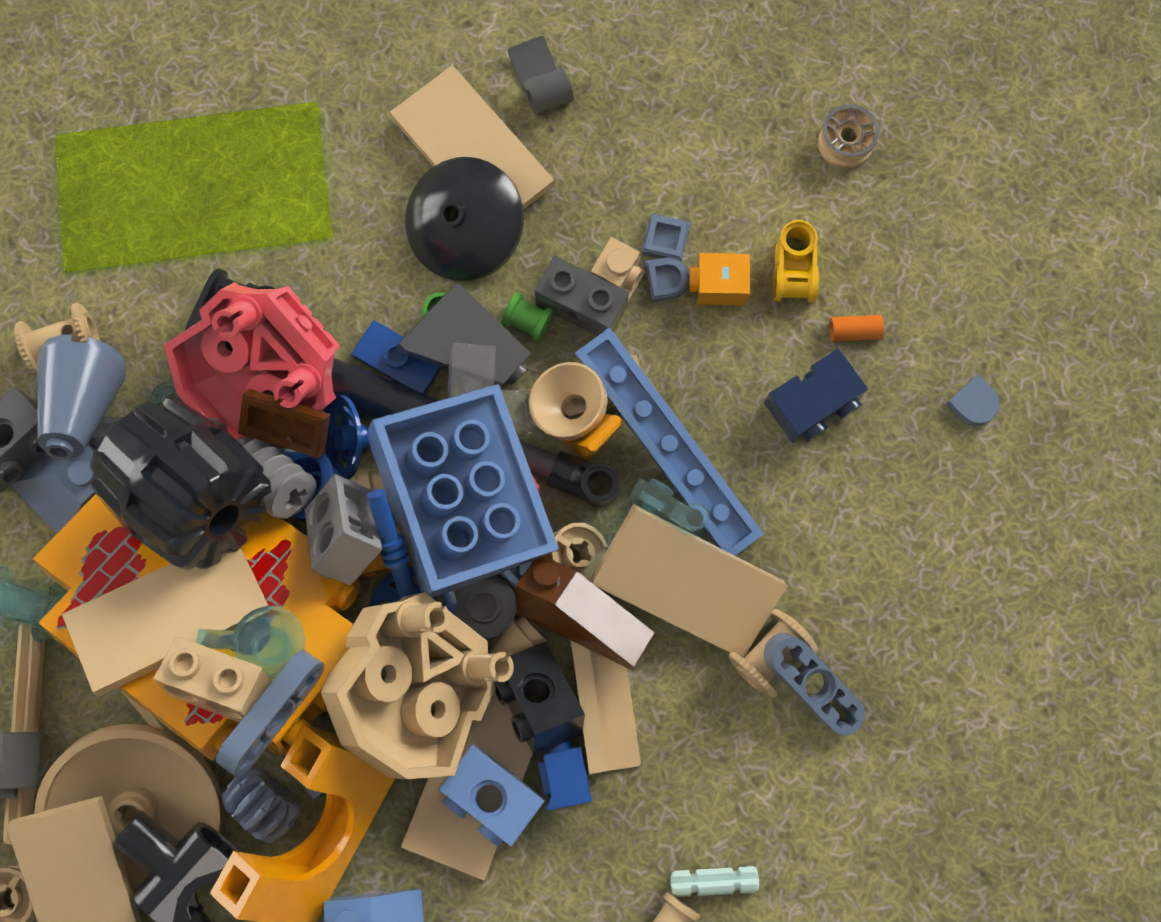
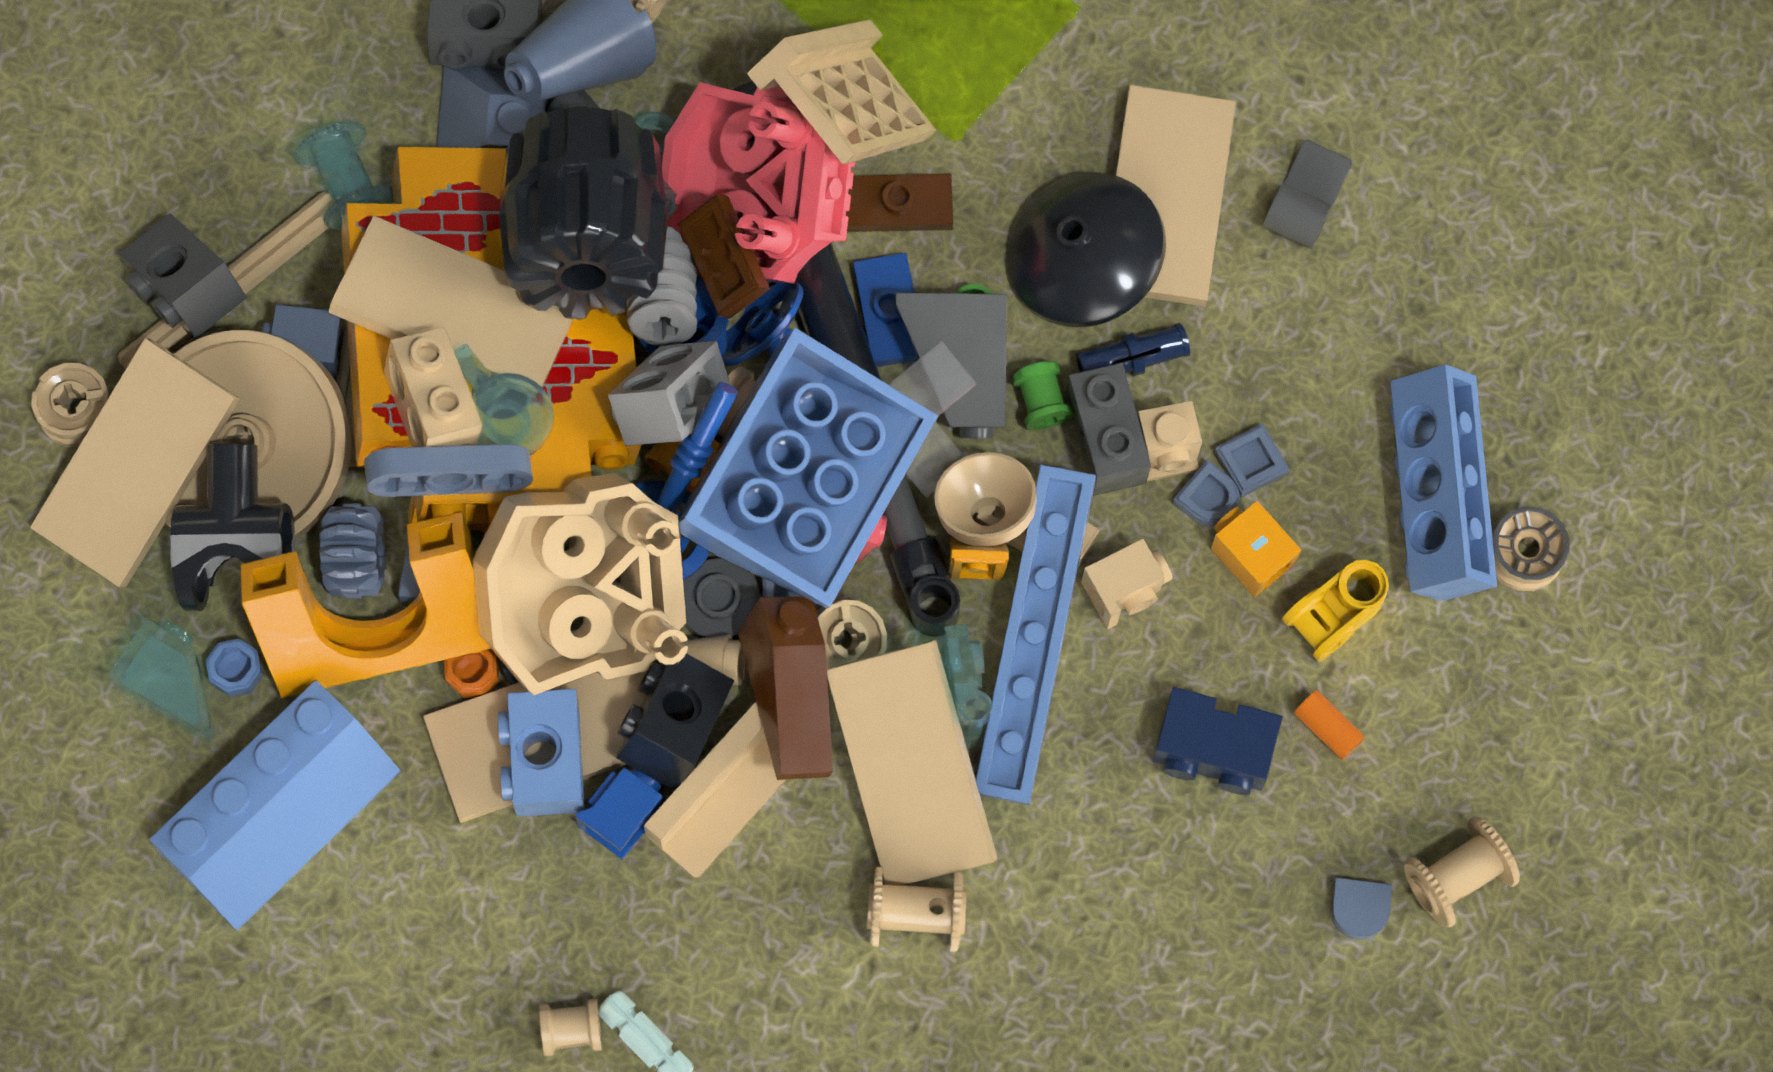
camera: 45 degrees right, 5 degrees down
sand blue beam [764,633,865,735] -> none
none -> sand blue brick [262,305,345,379]
none -> orange tile [444,649,500,699]
none -> tan fence [747,19,937,165]
none -> reddish brown plate [846,174,953,232]
none -> dark blue pin [1076,323,1190,377]
none -> tan brick [1081,539,1172,629]
none -> medium blue brick [1390,364,1497,600]
none -> tan hose [1404,816,1520,928]

